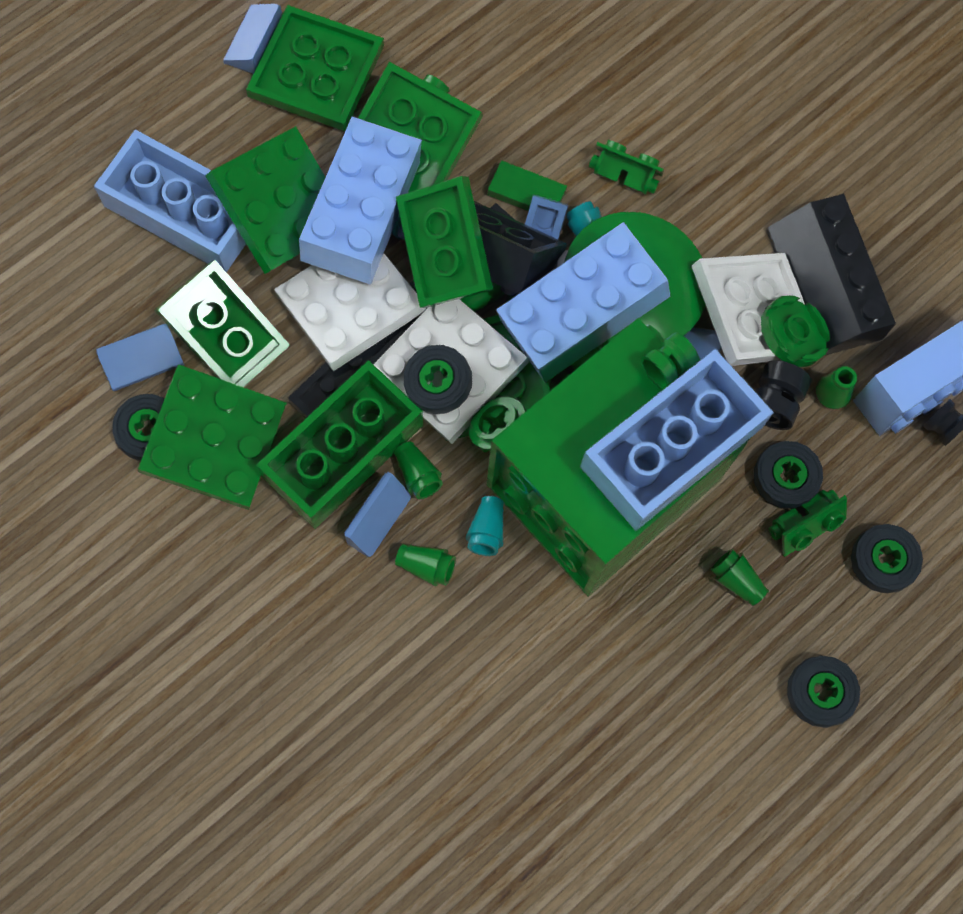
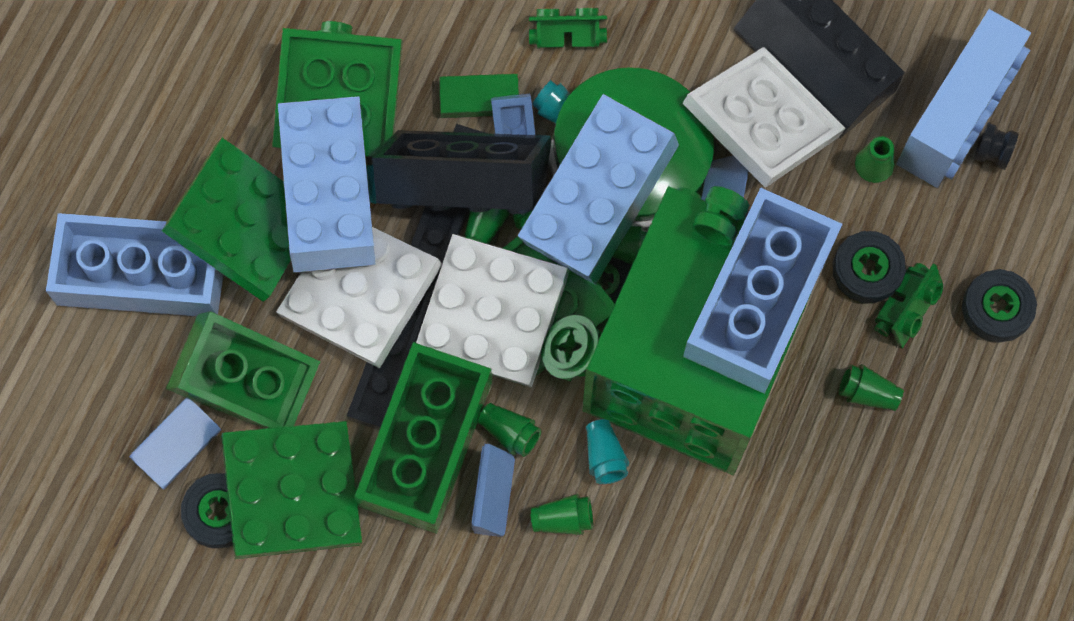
camera: 20 degrees left, 0 degrees up
medium blue slope [223,4,282,74] -> none
green plate [246,5,384,131] -> none
green plate [396,176,493,308] -> none
black bush [404,345,472,414] -> none
black wheel [754,360,812,430] -> none
green tile [761,295,830,367] -> none
black bush [787,655,860,728] -> none

